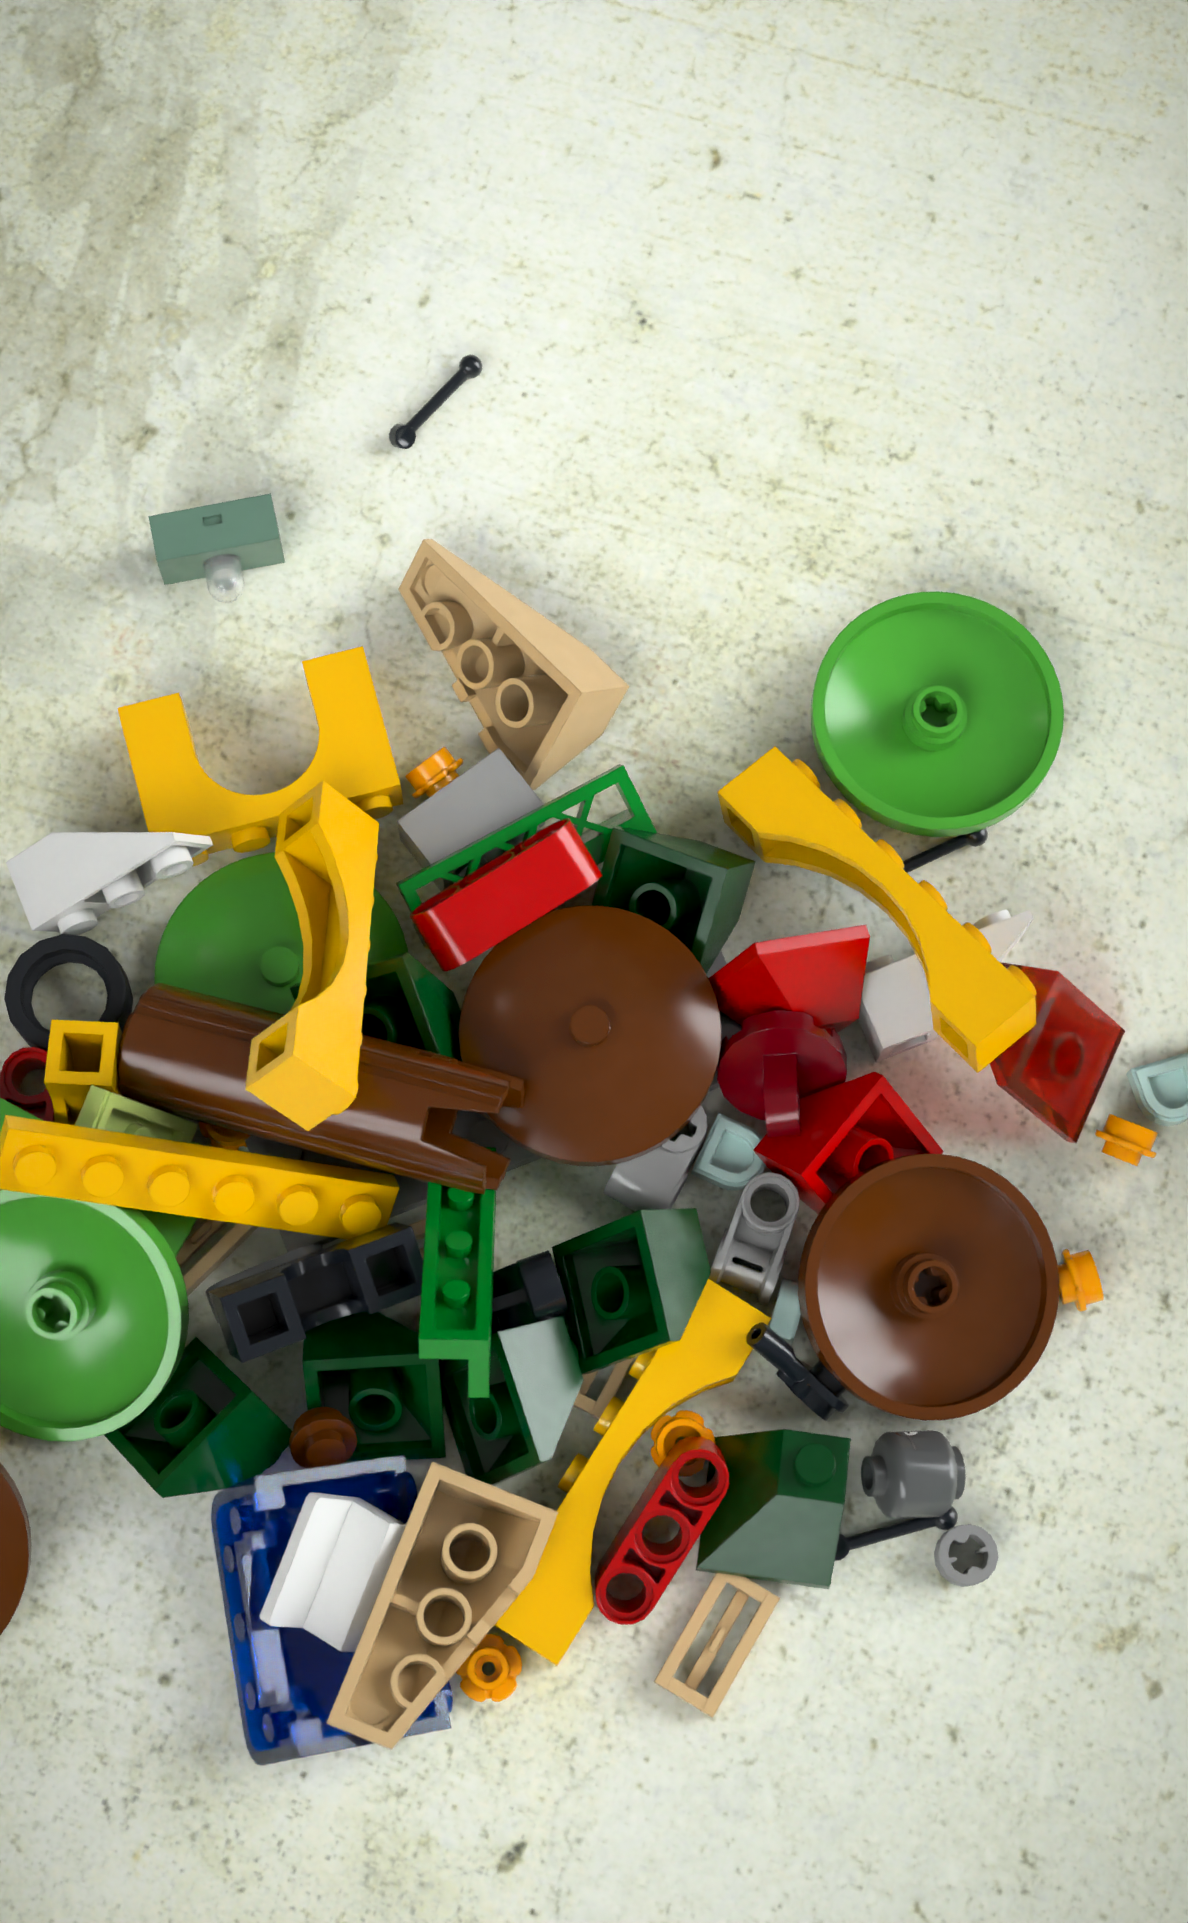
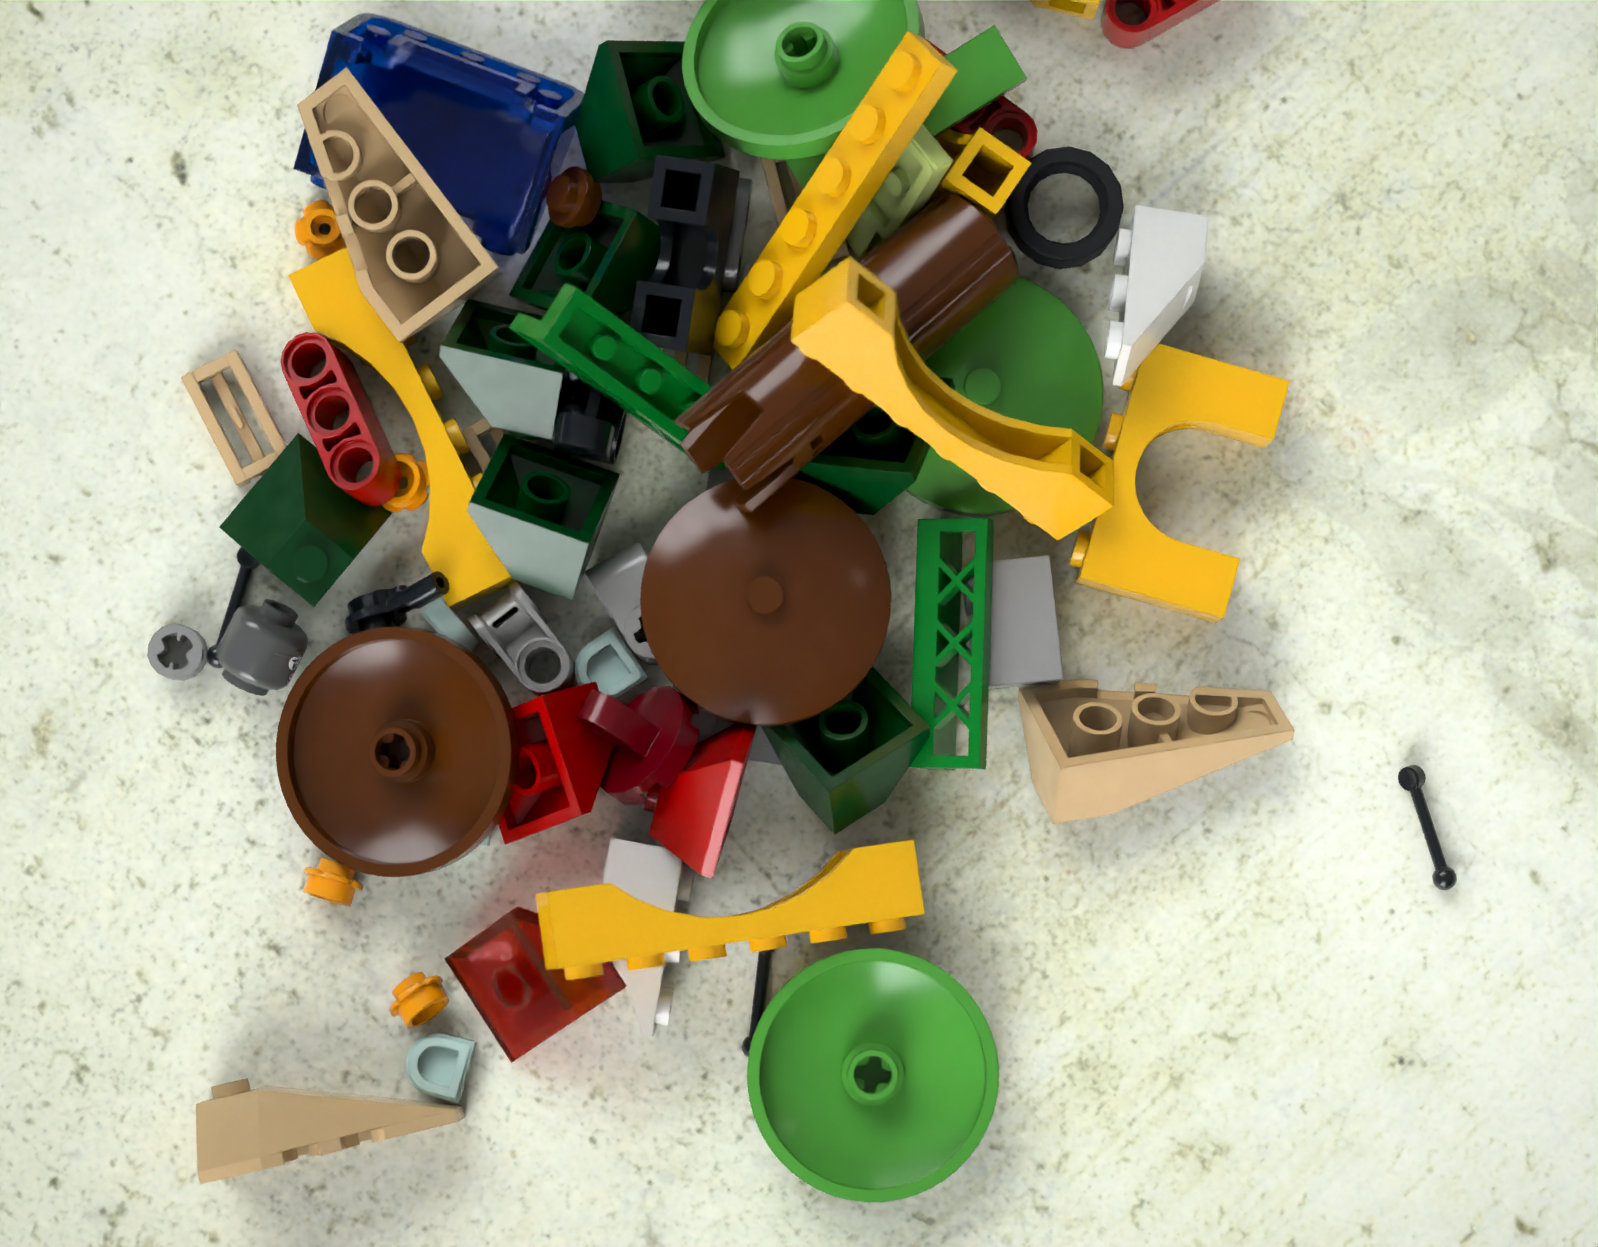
camera: 125 degrees right, 10 degrees up
sand green piece [148,493,285,603] -> none
white panel [260,1492,406,1652] -> none
light orange plate [405,746,463,799] -> none
red beam [410,818,602,971] -> none

